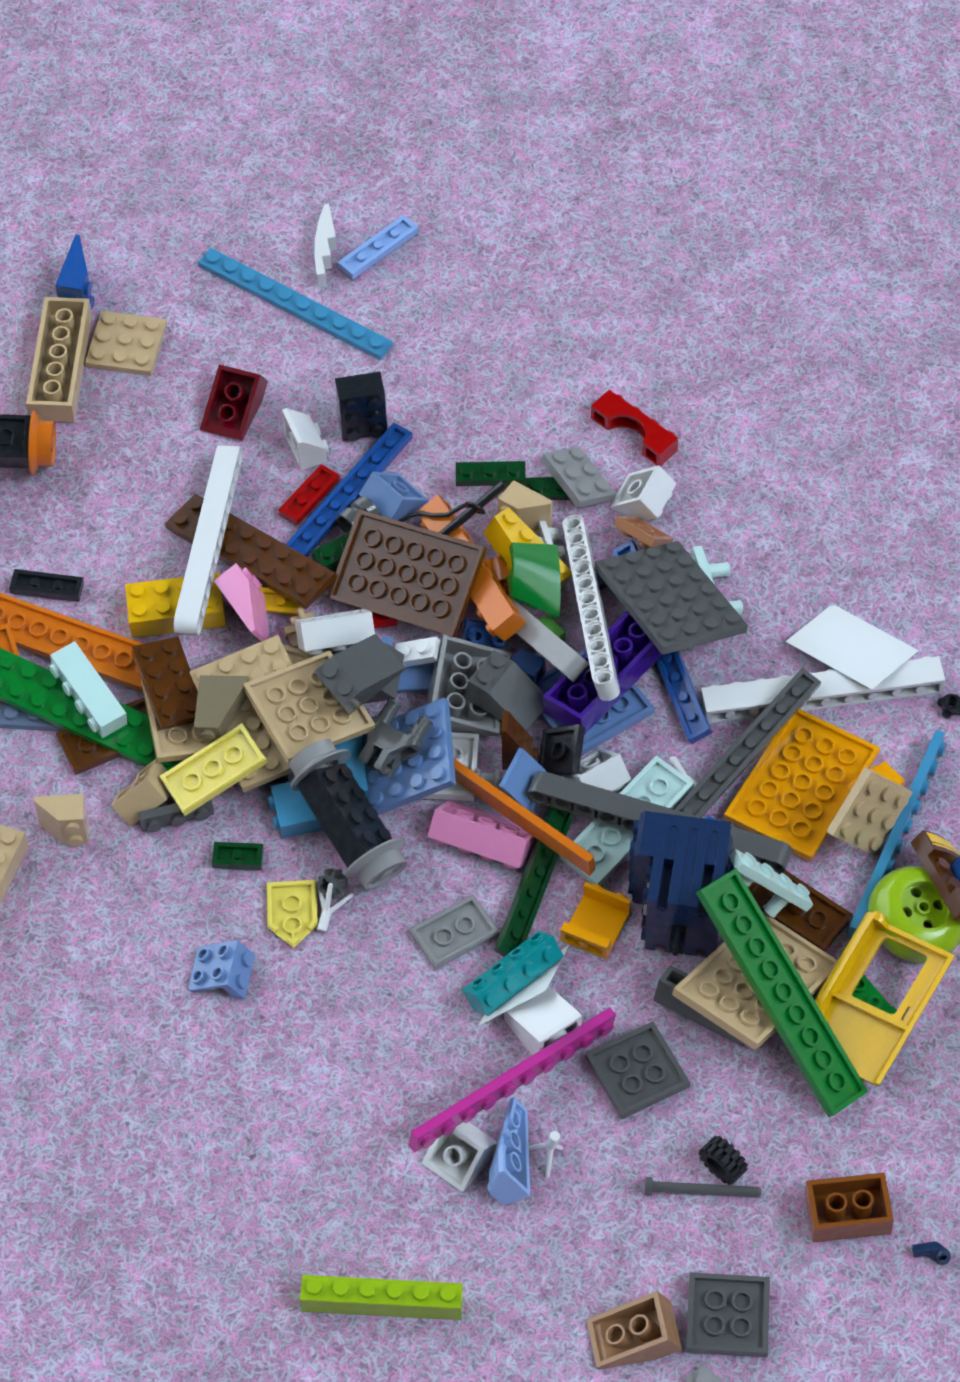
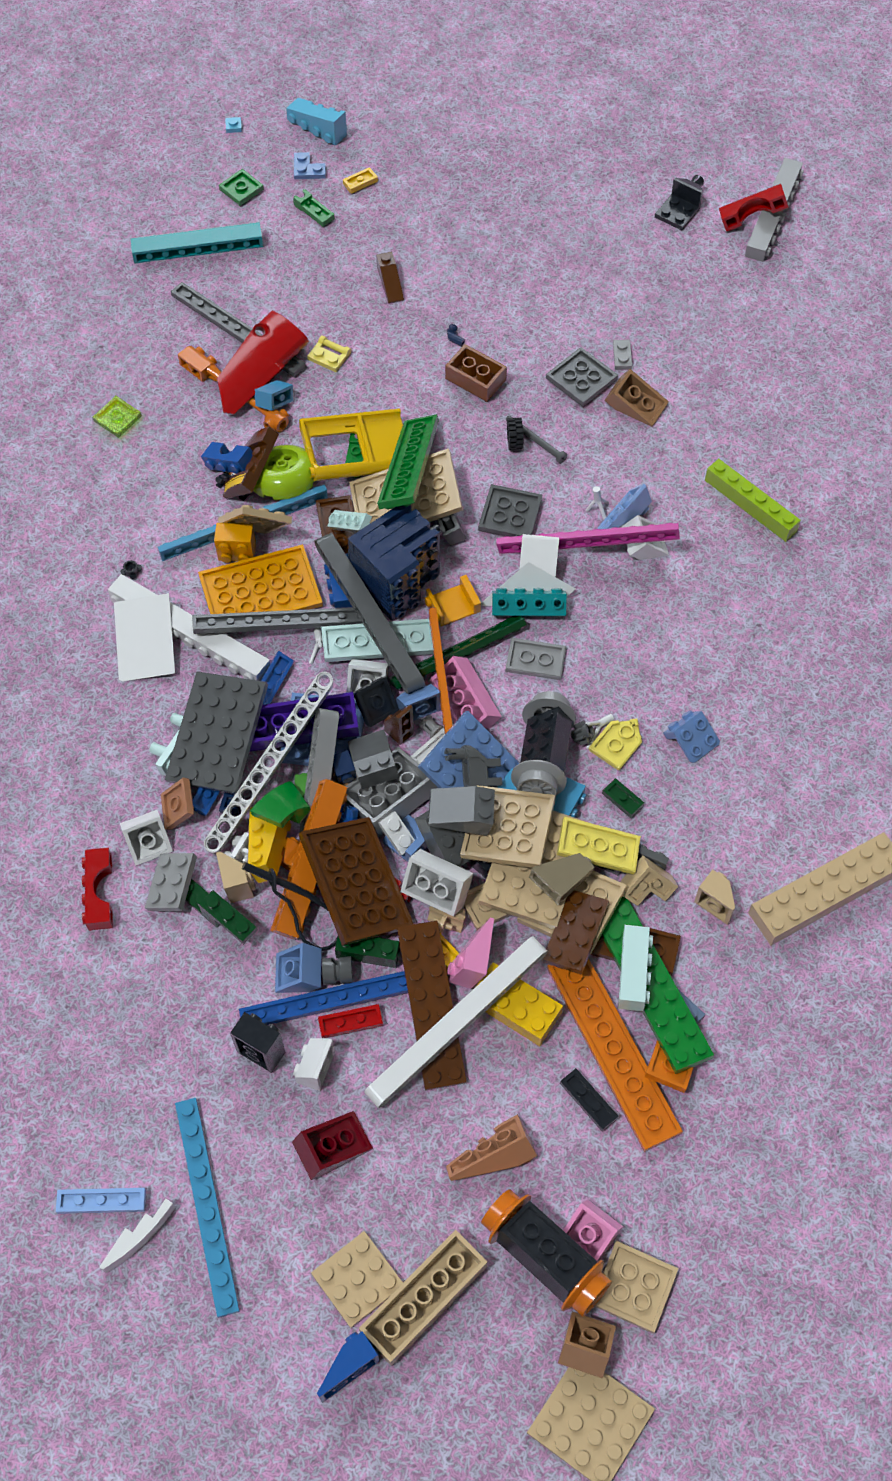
camera: 140 degrees left, 5 degrees up
none -> nougat wedge [446,1114,537,1181]

